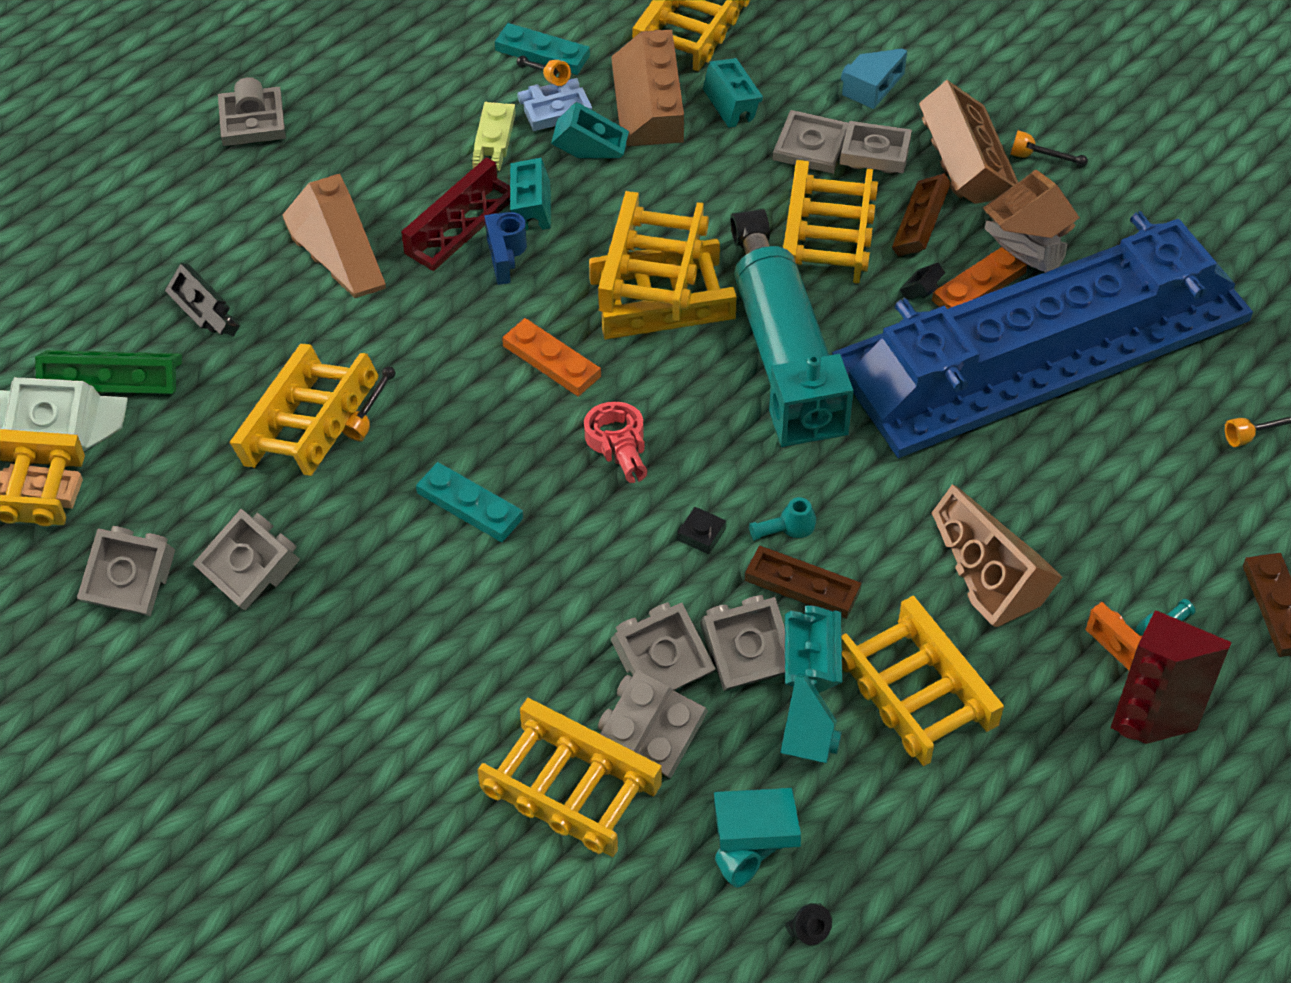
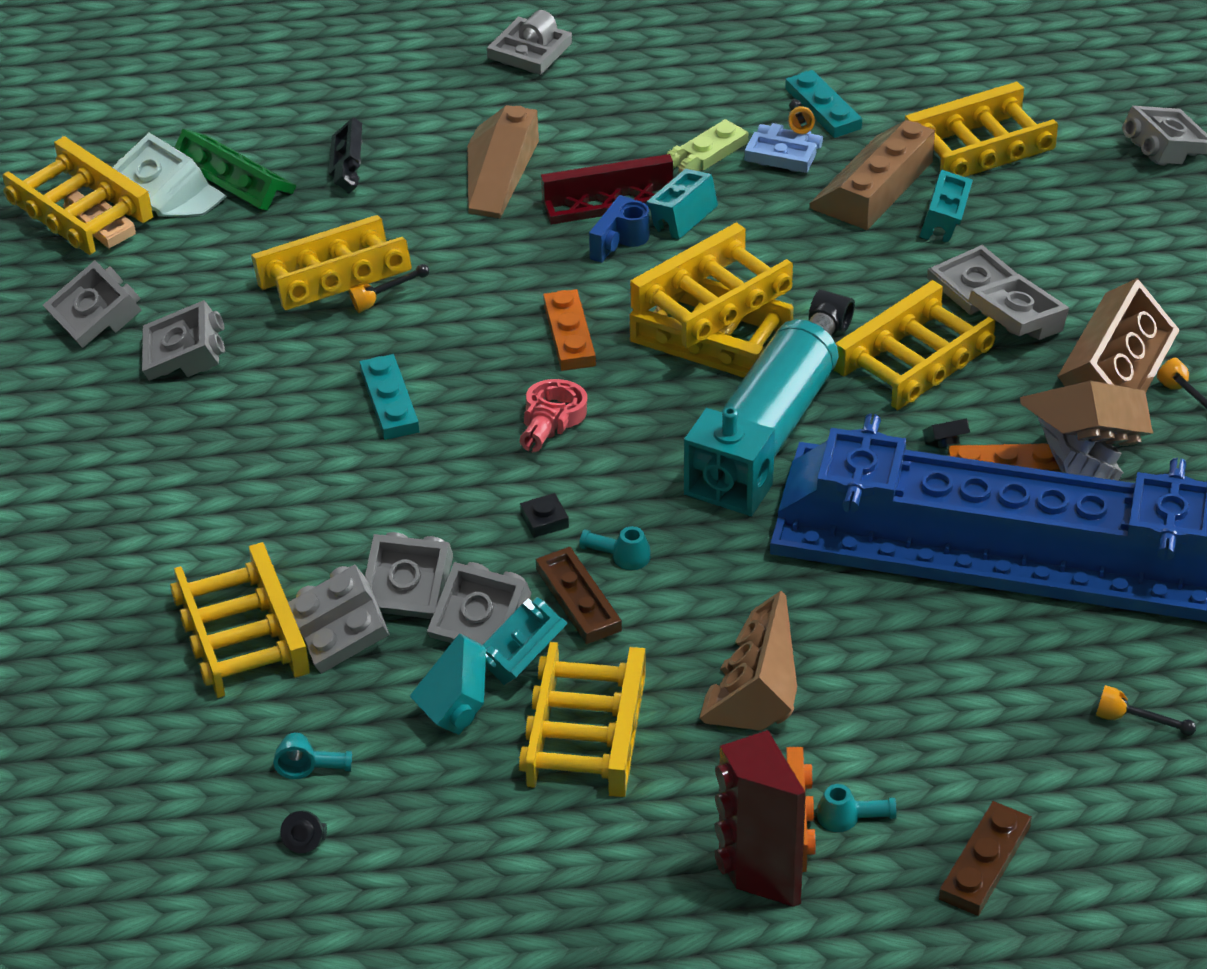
camera: 40 degrees right, 10 degrees down
teal slope [551,102,629,158] -> none
teal tile [714,788,801,851] -> none
dark azure slope [841,49,907,109] -> none
reddish brown plate [892,173,951,257] -> none

